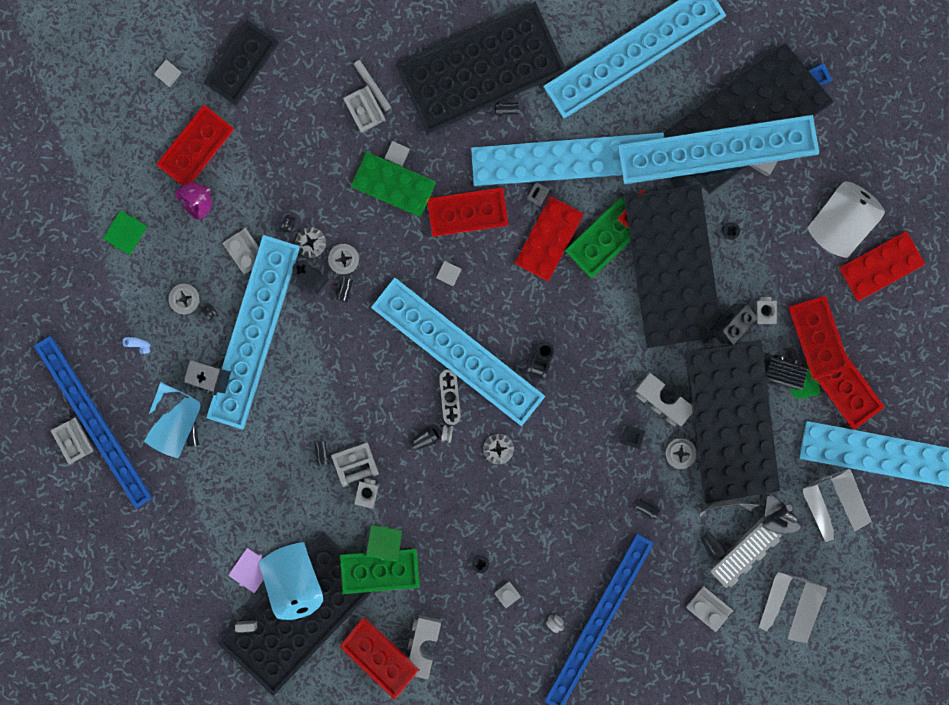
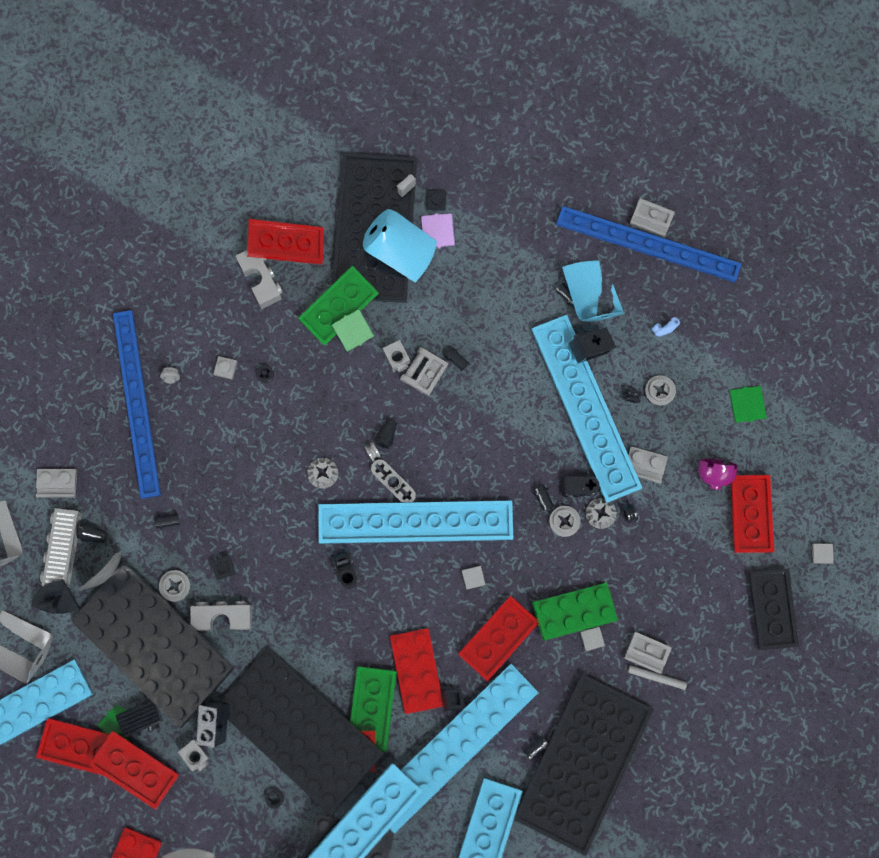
camera: 140 degrees right, 10 degrees down
none -> black plate [427,190,447,211]

